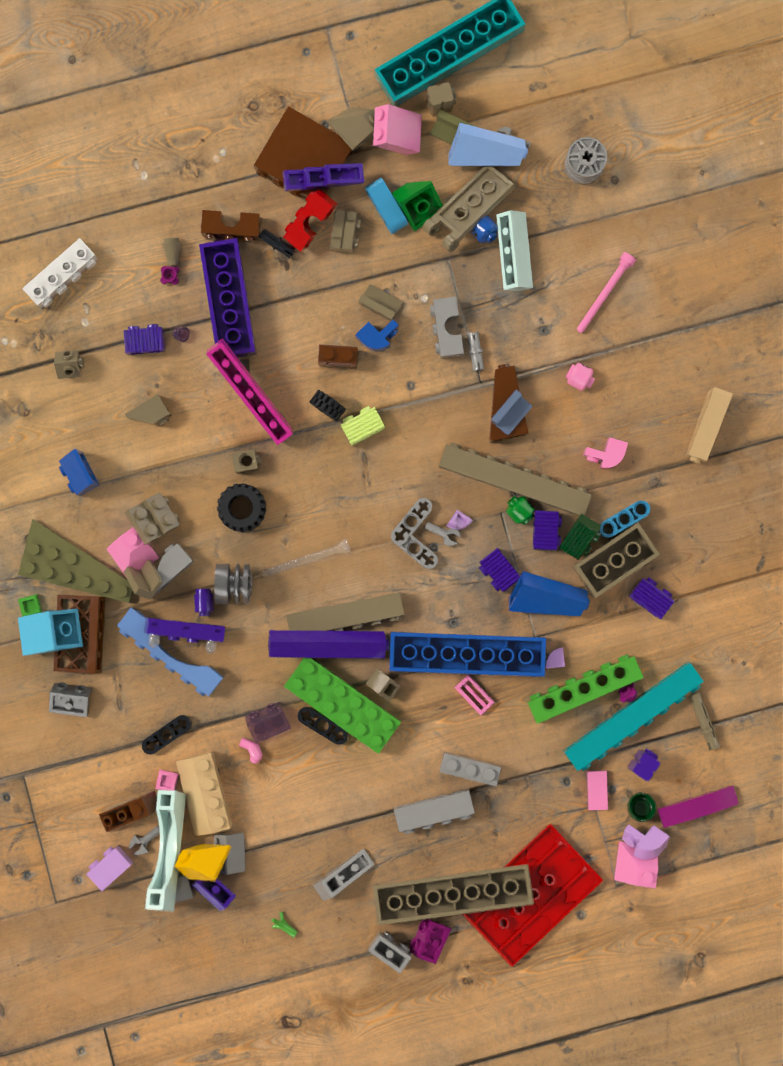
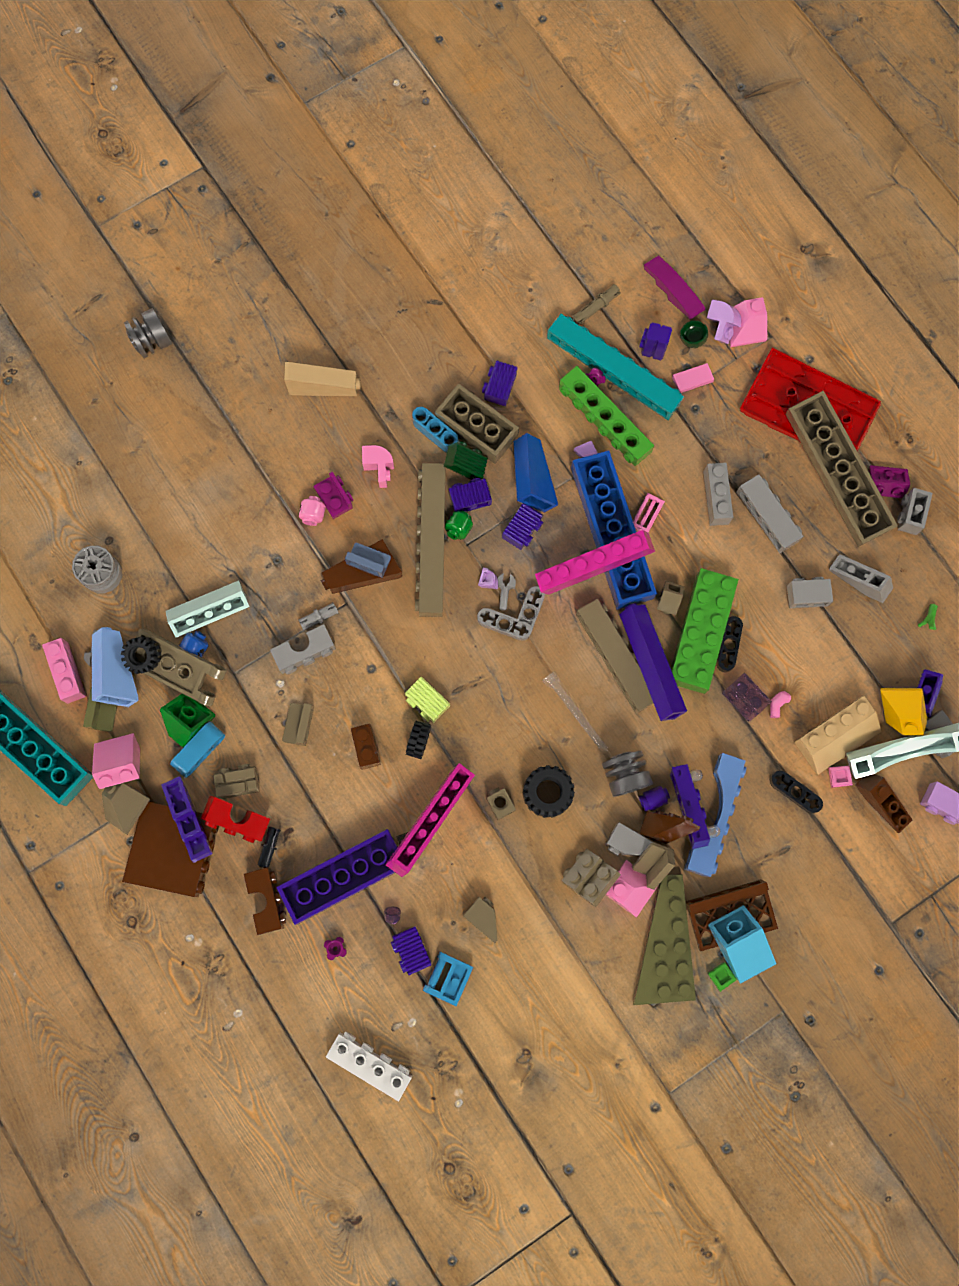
camera: 115 degrees left, 10 degrees down
dark grey bracket [49,682,92,717] -> none
dark tan brick [54,350,84,379] -> none
blue slope [59,449,100,496] -> none
light grey bar [129,826,160,855] -> none
dark tan cone [162,238,181,266] -> none
light grey panel [214,833,245,875] -> none
blue brick [355,319,399,352] -> none
dark tan brick [427,82,457,116] -> none
bright pink piece [577,252,637,333] -> none
none -> bright pink brick [42,638,87,704]
none -> black tyre [121,636,161,674]
none -> magenta bracket [313,472,354,519]
none -> dark azure plate [423,951,473,1006]
none -> dark pink brick [535,530,655,595]
none -> reddish brown slope [639,810,700,844]
none -> light grey brick [787,577,833,608]

